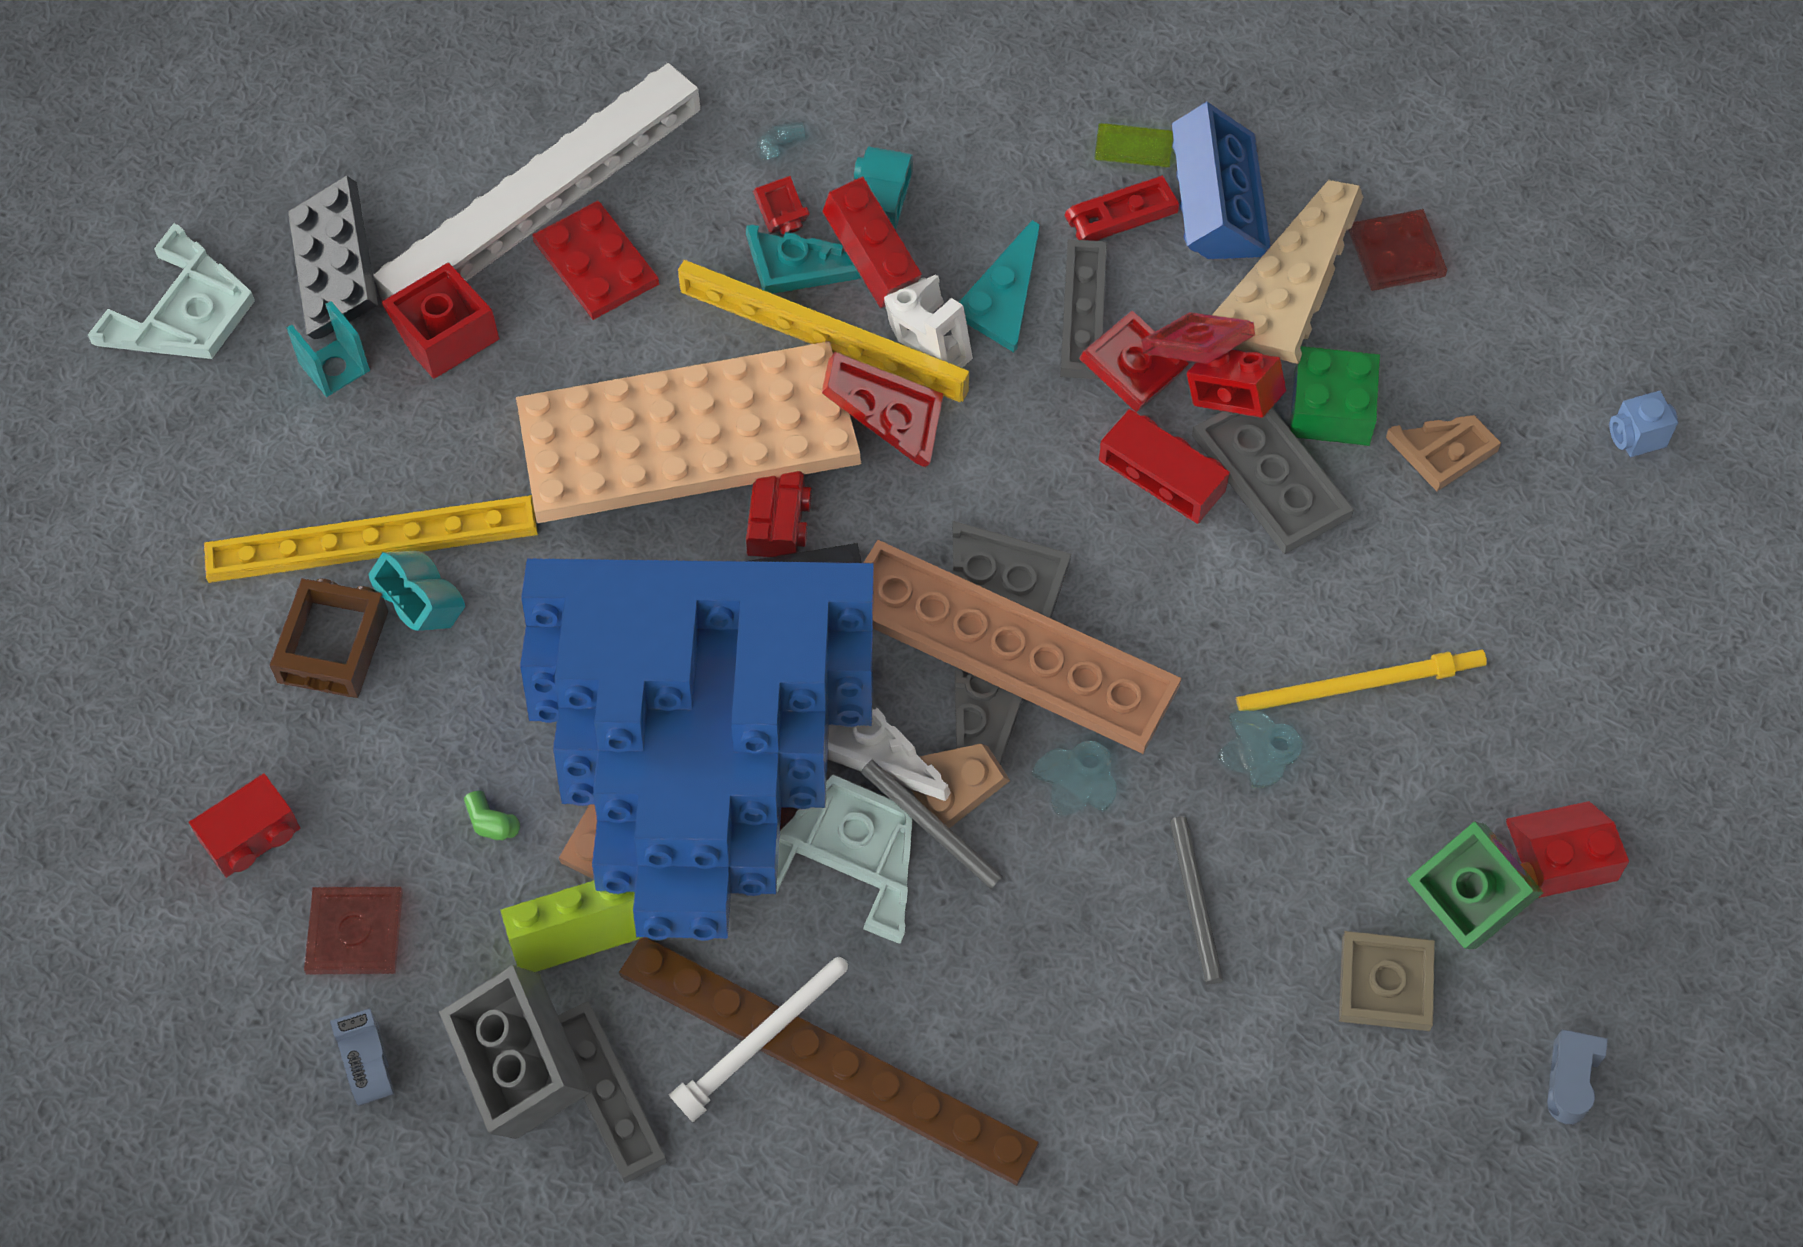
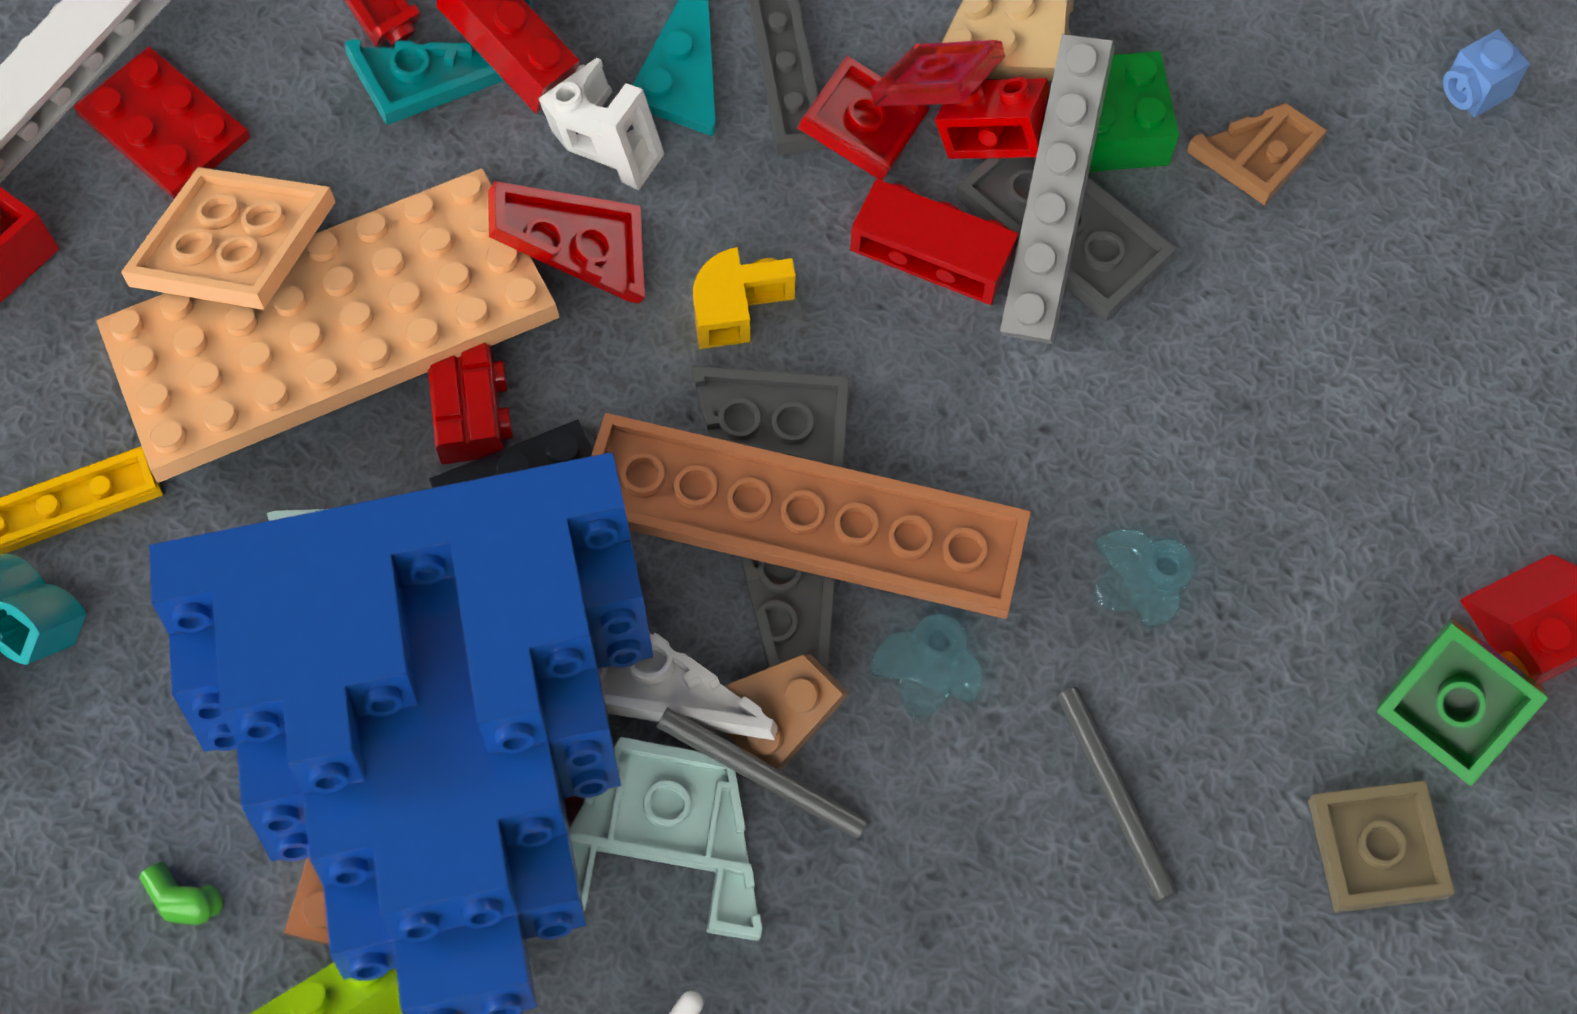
camera: 15 degrees left, 5 degrees up
yellow tile [678,260,969,402] -> none
yellow bar [1236,649,1487,713] -> none
none -> light nougat plate [121,167,336,310]
none -> yellow brick [693,247,796,349]
none -> light grey plate [1000,34,1115,344]

